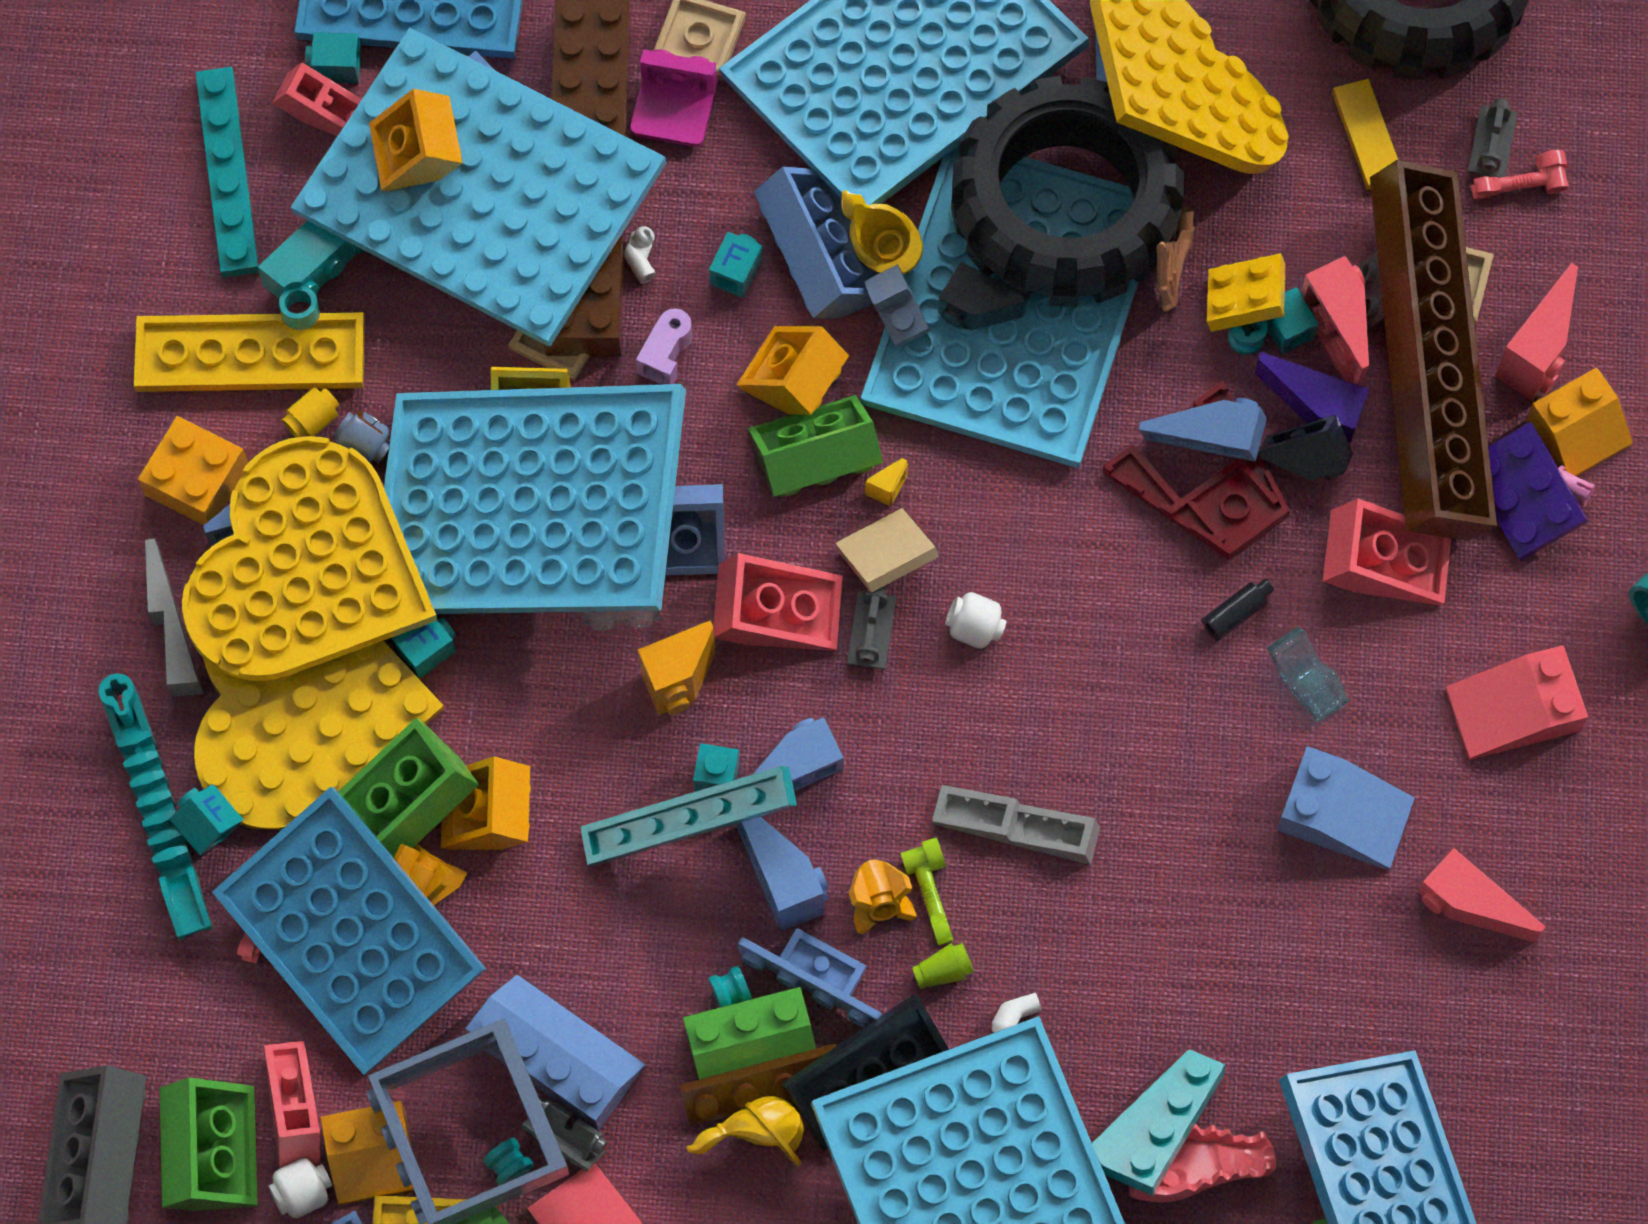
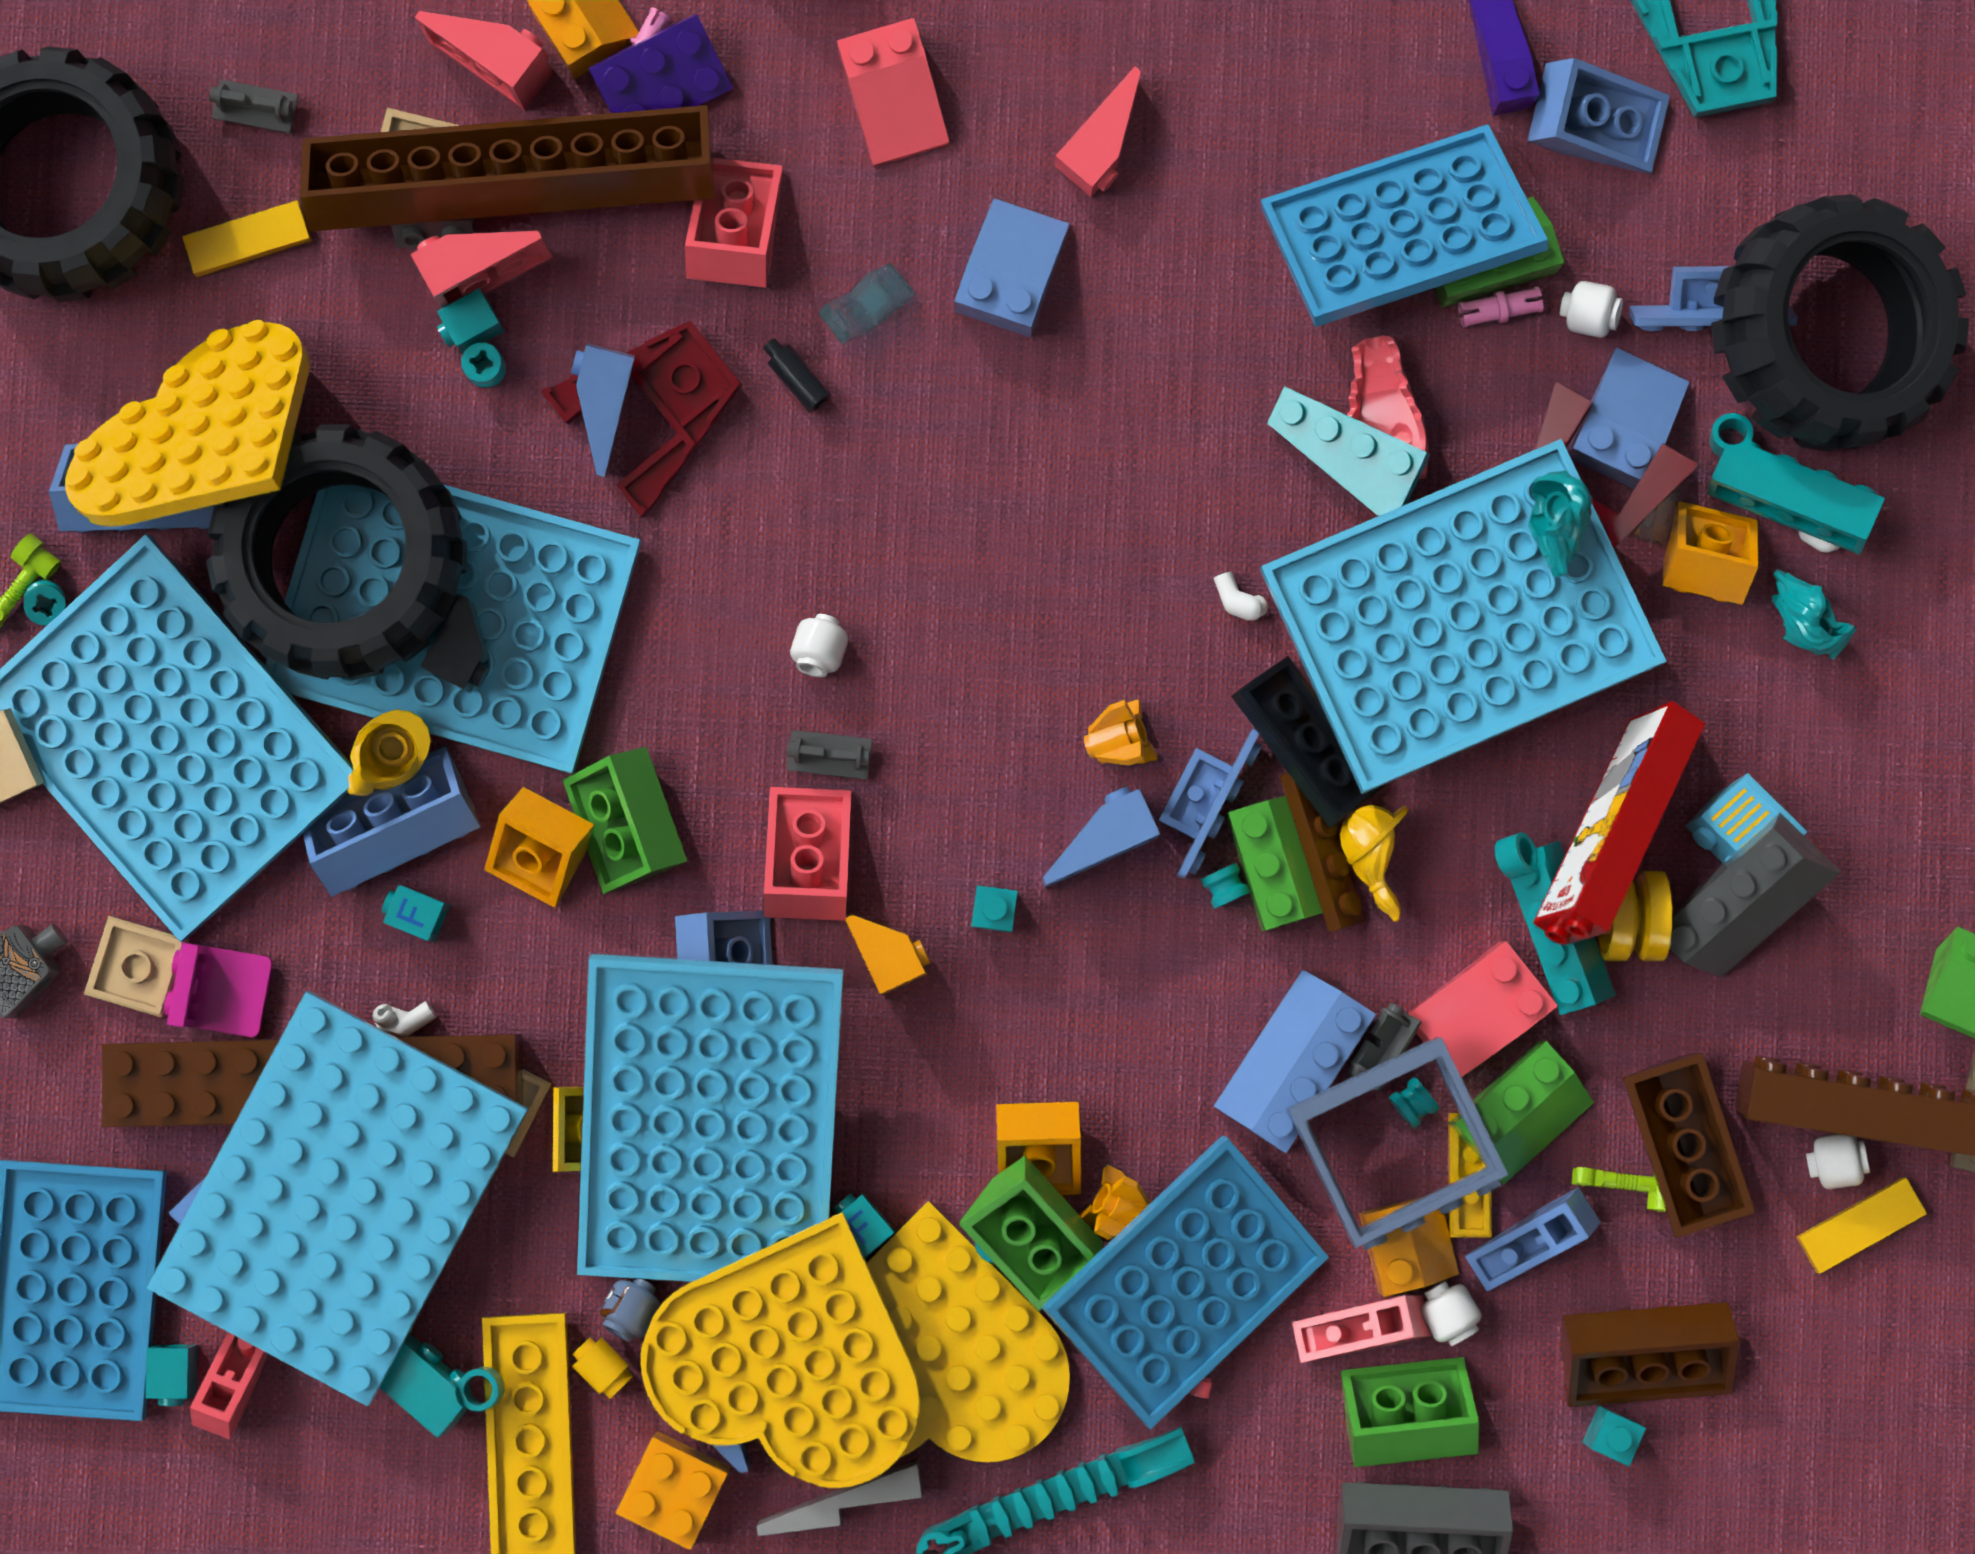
camera: 90 degrees left, 15 degrees up
teal brick [170,784,244,855] -> none
teal plate [195,66,259,278] -> none
light orange slope [369,88,463,191] -> none
teal plate [580,766,797,866] -> none
lavender leg [636,309,692,385] -> none
medium blue slope [754,717,844,791] -> none
tan tile [835,508,939,593] -> none
sand blue slope [864,264,931,349] -> none
yellow slope [865,458,908,506] -> none
lime brick [901,837,954,946] -> none
lime cone [912,943,974,989] -> none
light grey slope [932,785,1100,865] -> none
nougat animal [1157,207,1195,311] -> none
yellow plate [1206,253,1285,332] -> none
dark purple slope [1255,352,1369,443] -> none
black slope [1258,414,1354,481] -> none
coral brick [1470,150,1569,200] -> none

